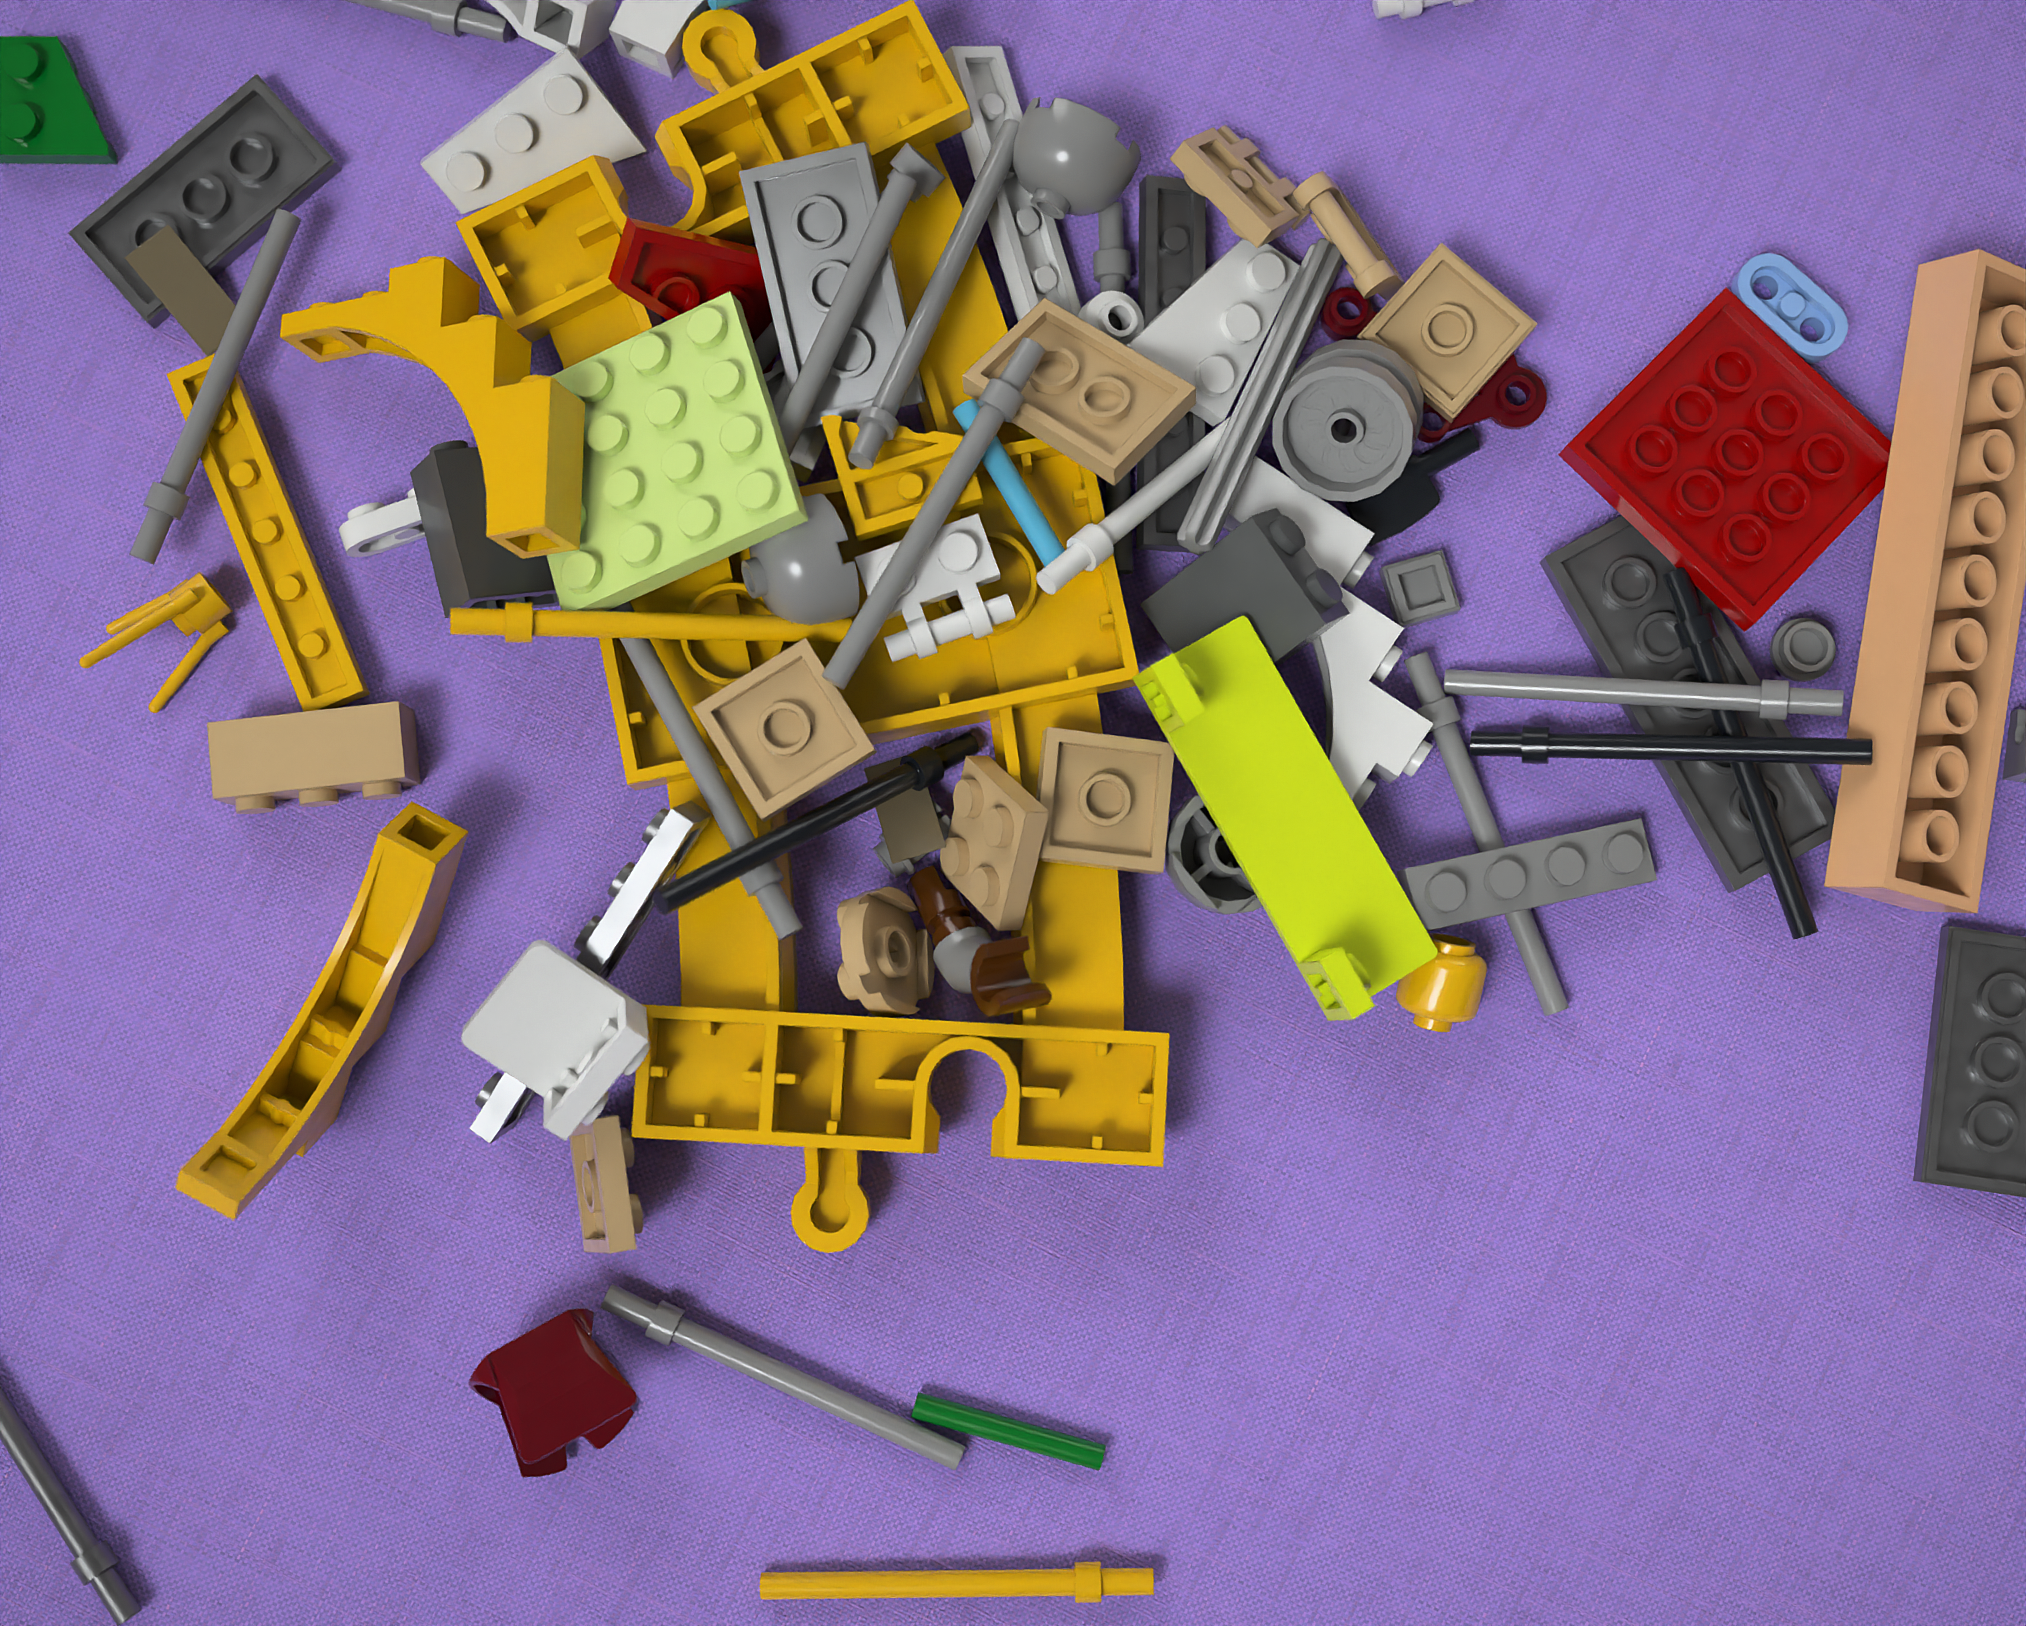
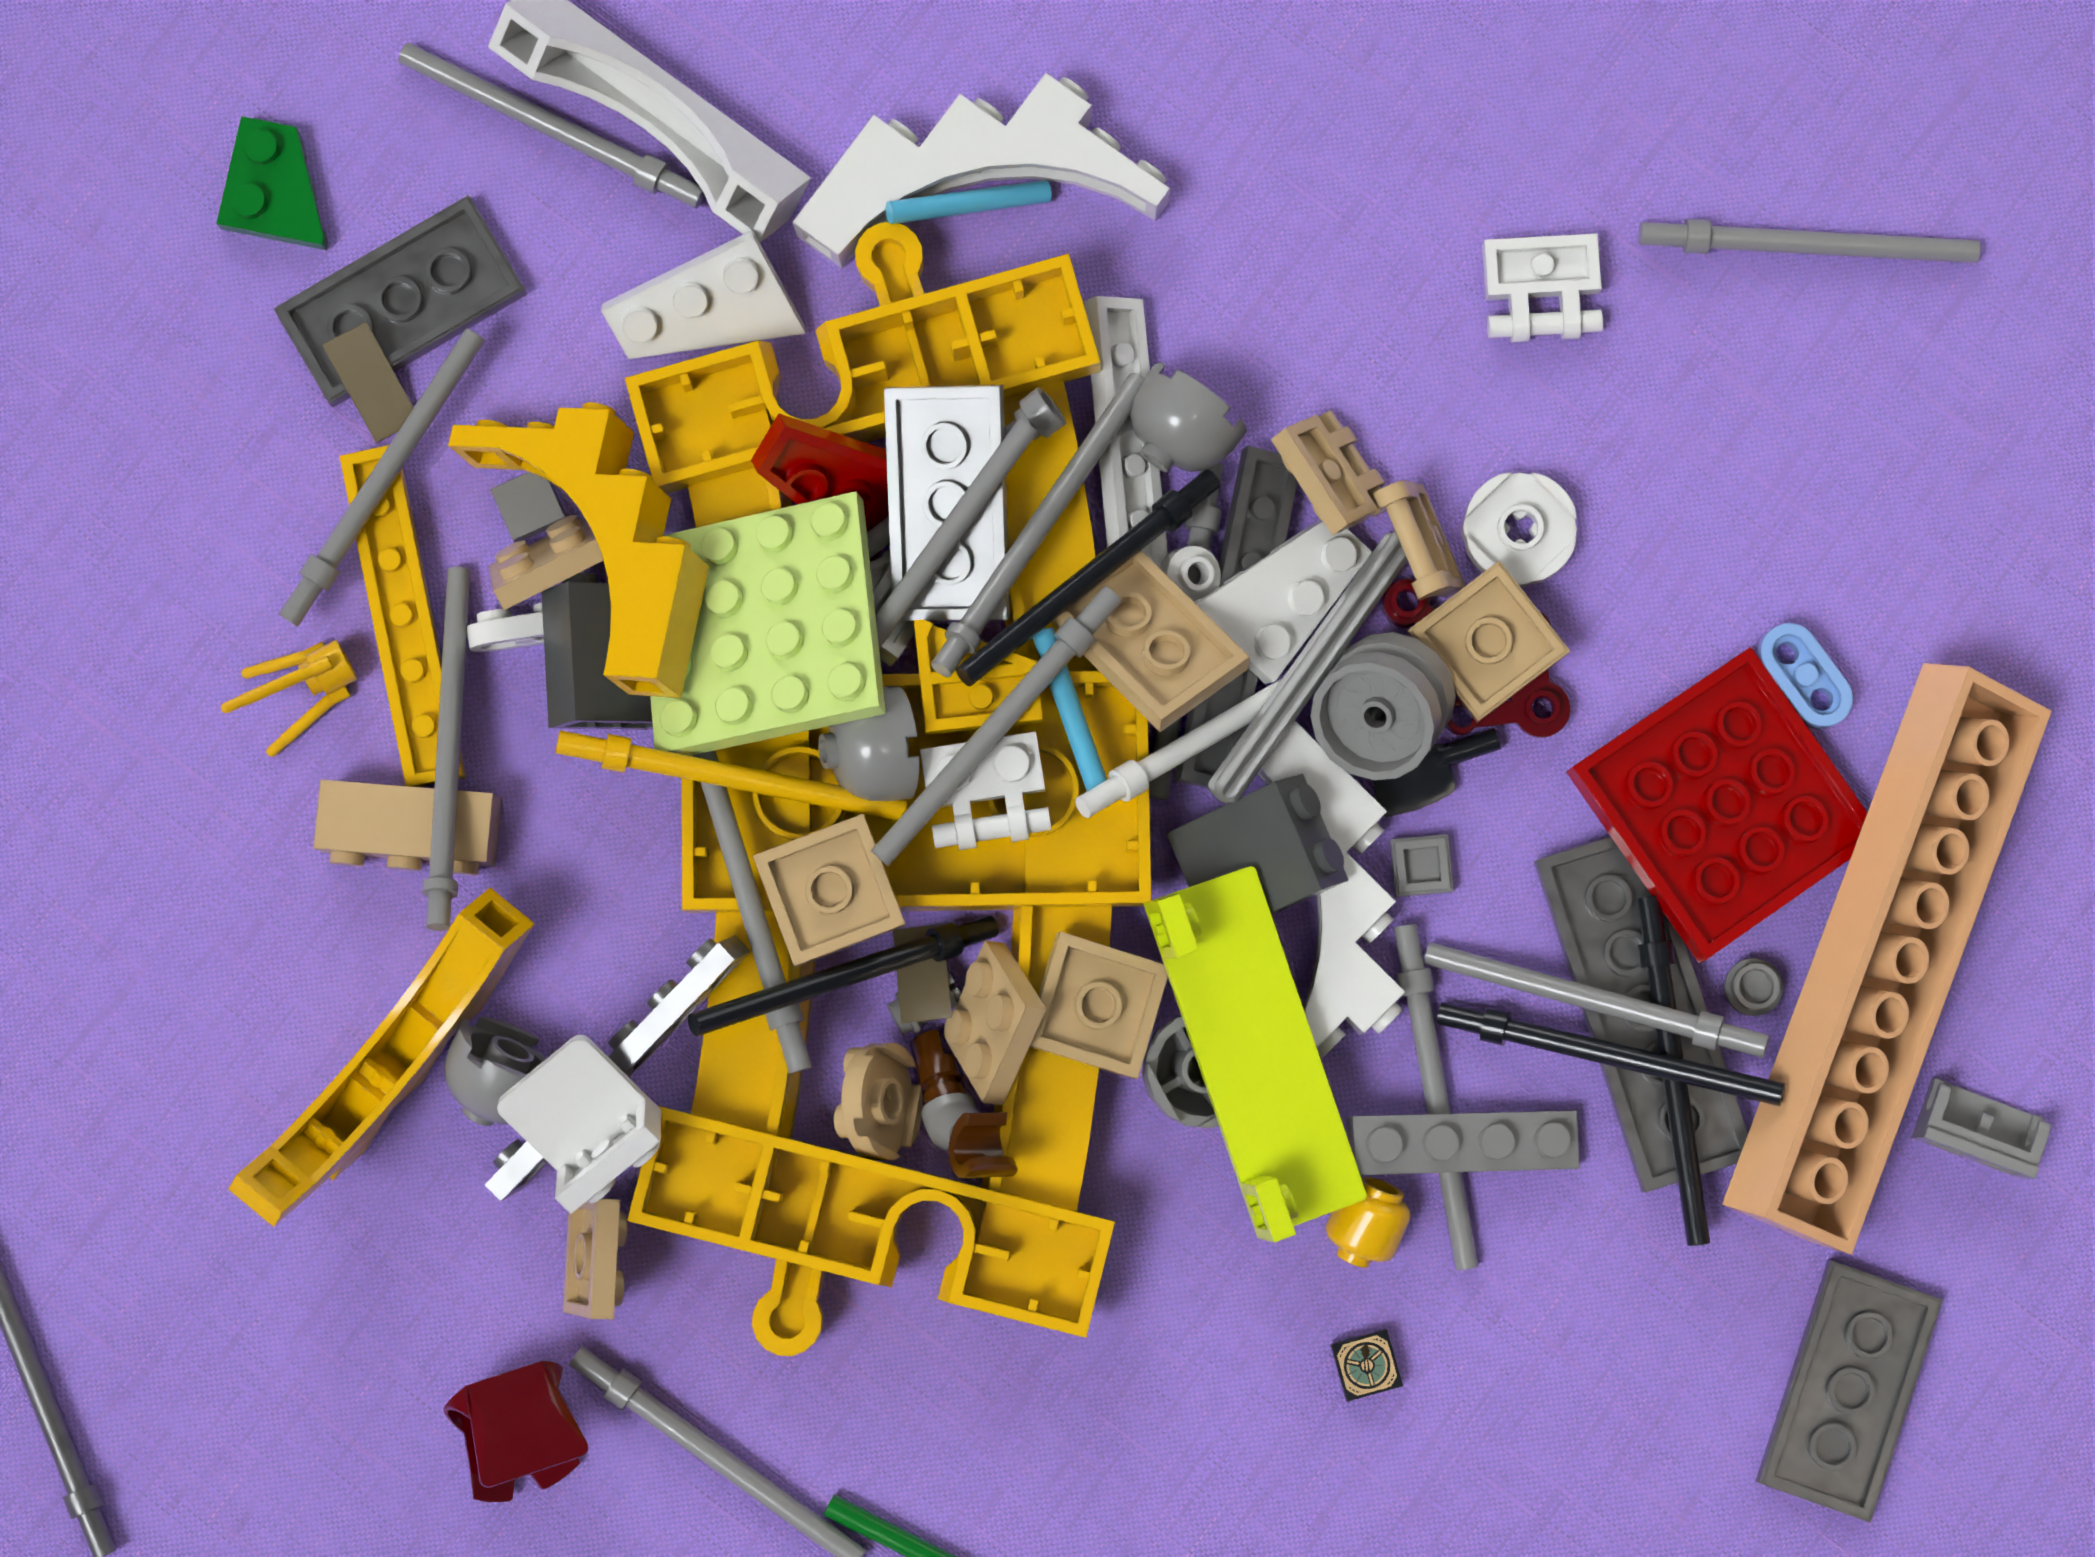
camera: 10 degrees right, 0 degrees up
none -> light grey bar [422,567,470,931]
none -> light grey cylinder [444,1017,554,1126]
none -> tan plate [489,515,603,610]
none -> light grey tile [490,472,566,542]
none -> black bar [956,469,1220,687]
none -> tile [1330,1328,1403,1402]
none -> white plate [1461,472,1577,588]

